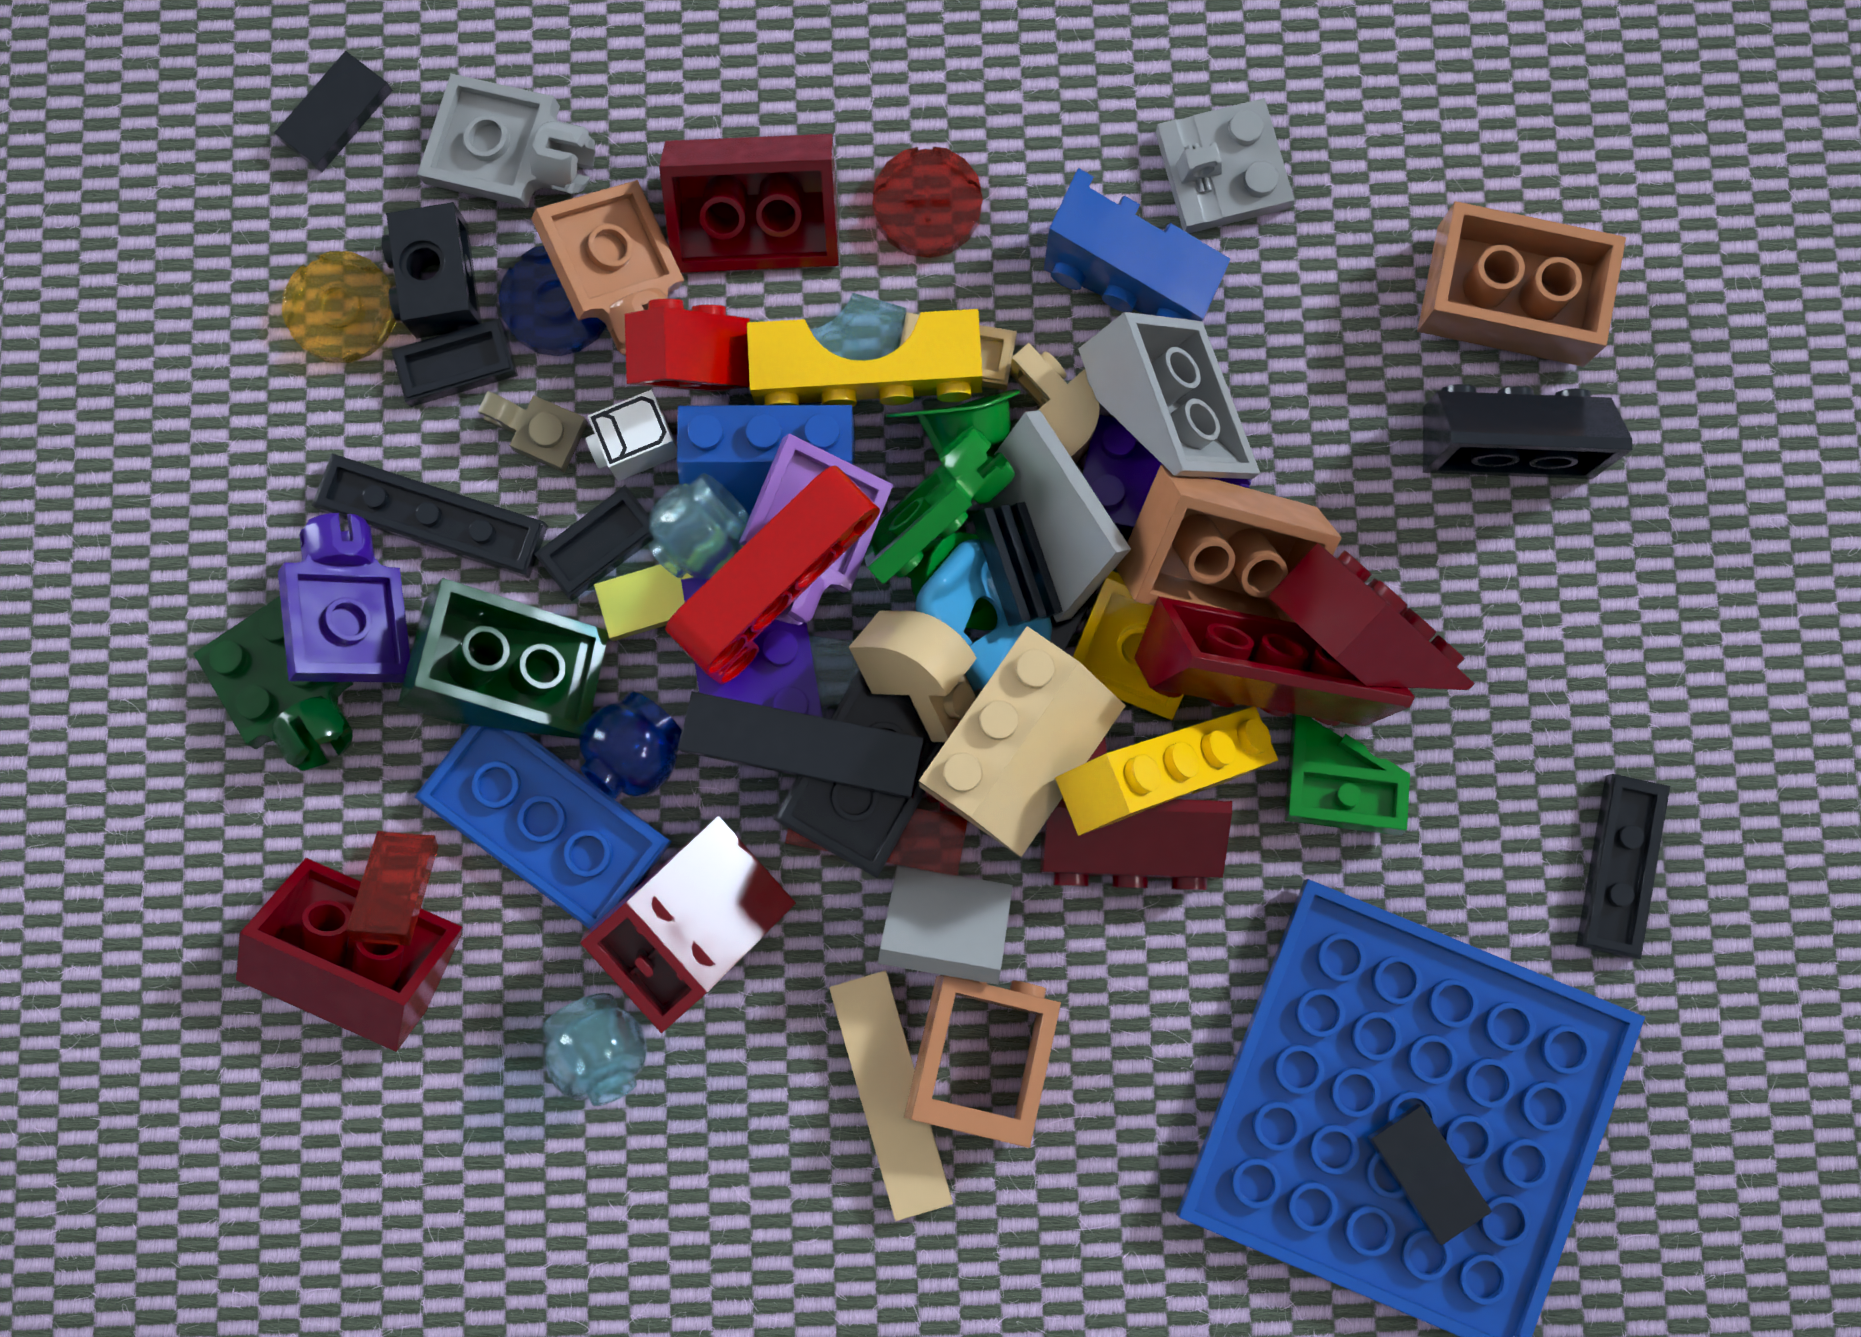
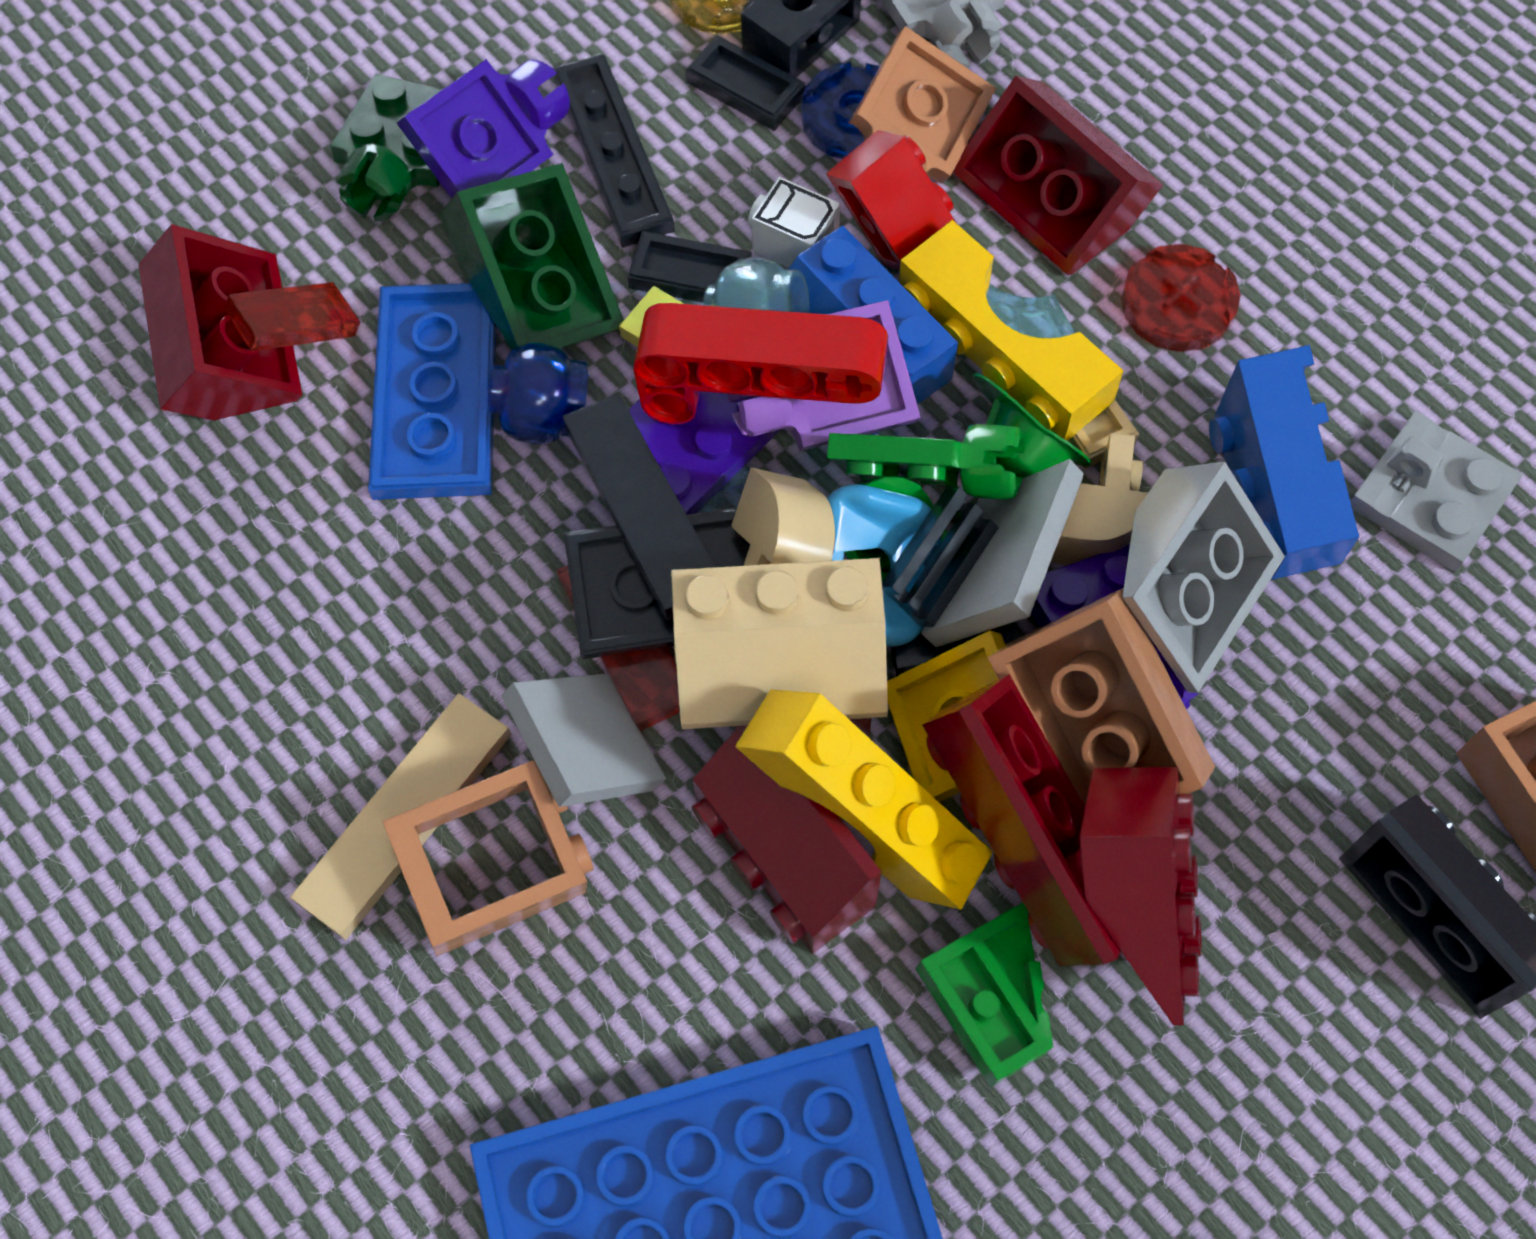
camera: 50 degrees right, 15 degrees down
dark tan plate [478,391,588,473] -> none
clear light blue piece [542,993,647,1106] -> none
slope [580,815,796,1034] -> none

